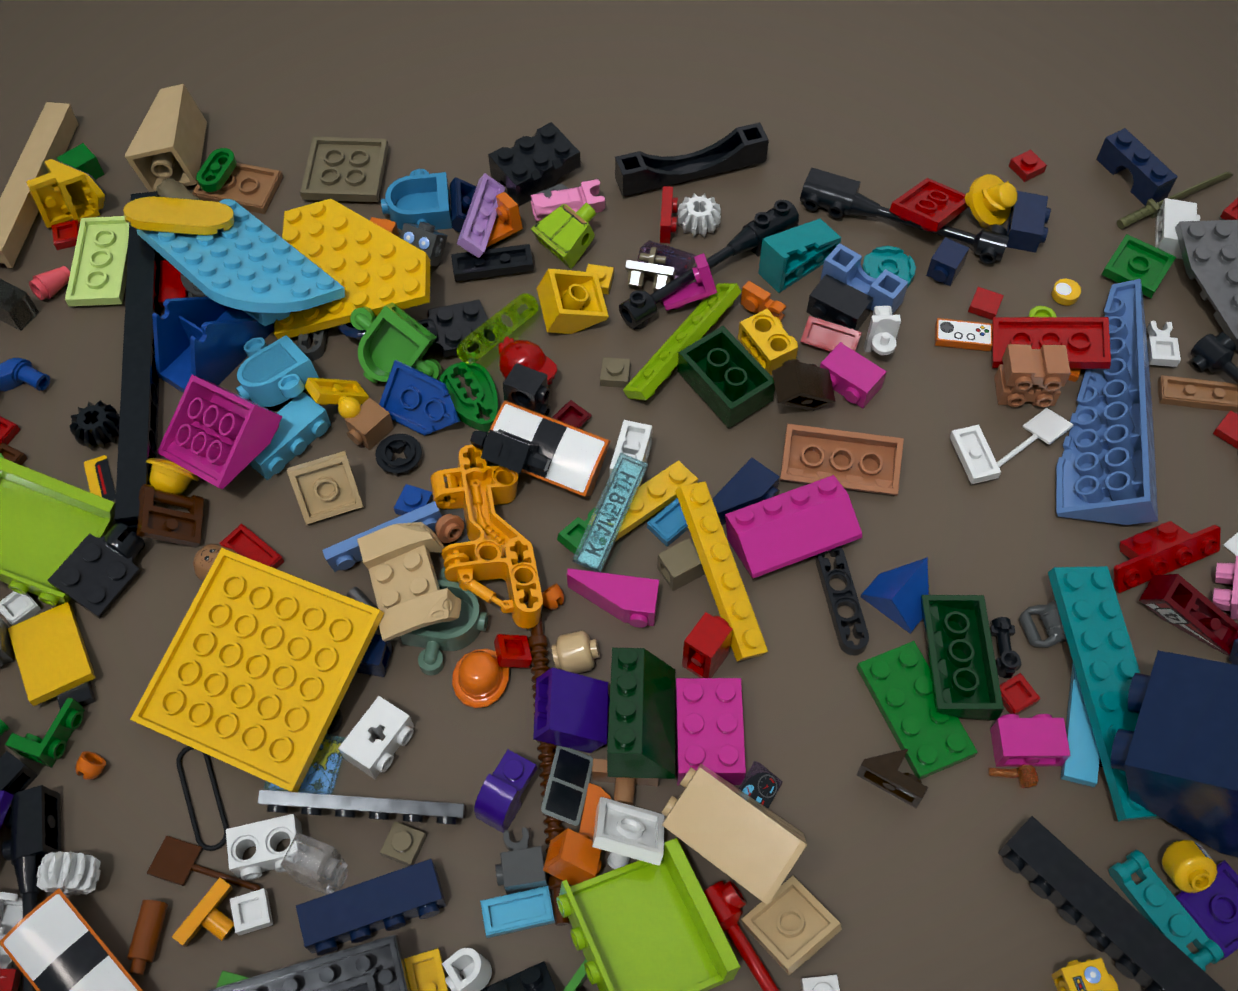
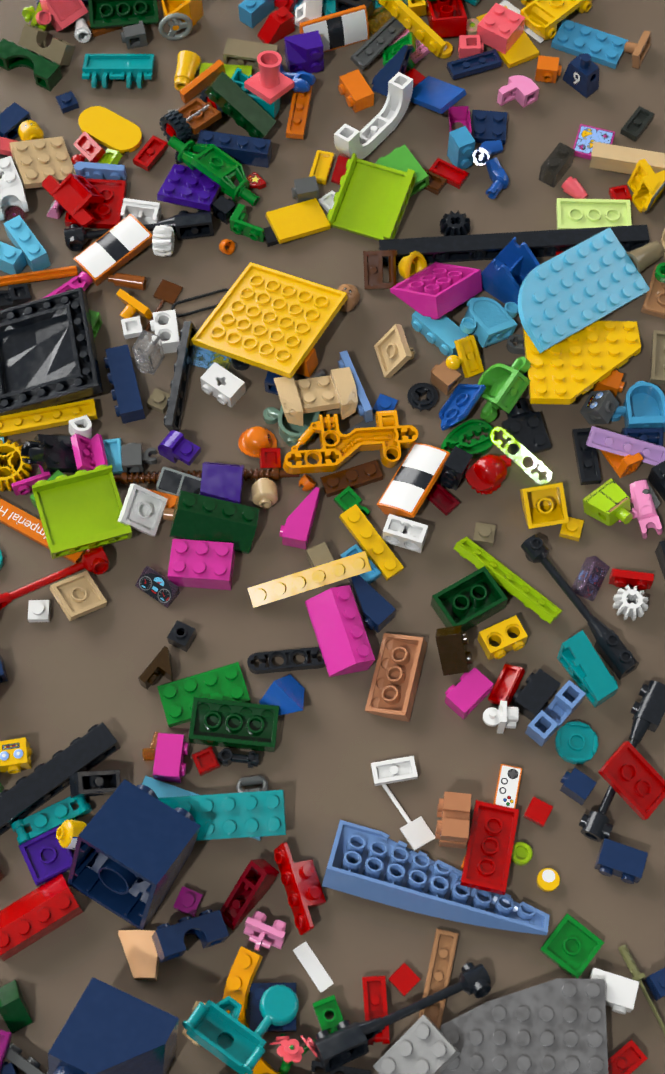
camera: 95 degrees right, 5 degrees up
black plate [47,523,145,619] -> none
sticker [84,455,116,501] -> none
yellow tile [123,196,234,235] -> none
red tile [219,523,284,569] -> none
nougat plate [435,514,464,543] -> none
black piece [470,429,550,474] -> none
orange brick [543,828,602,886] -> none
clear light blue tile [572,453,648,572] -> none
hips [625,247,676,291] -> none
tan slope [661,764,807,905] -> none
dark pink bracket [663,253,717,310] -> none
red brick [682,612,733,678] -> none
orange plate [741,281,786,321] -> none
yellow plate [965,174,1018,228] -> none
white plate [1147,321,1181,367] -> none
none -> black brick [69,770,121,798]
none -> dark pink bracket [70,433,108,471]
none -> black plate [167,620,197,652]
none -> reddish brown plate [320,460,383,498]

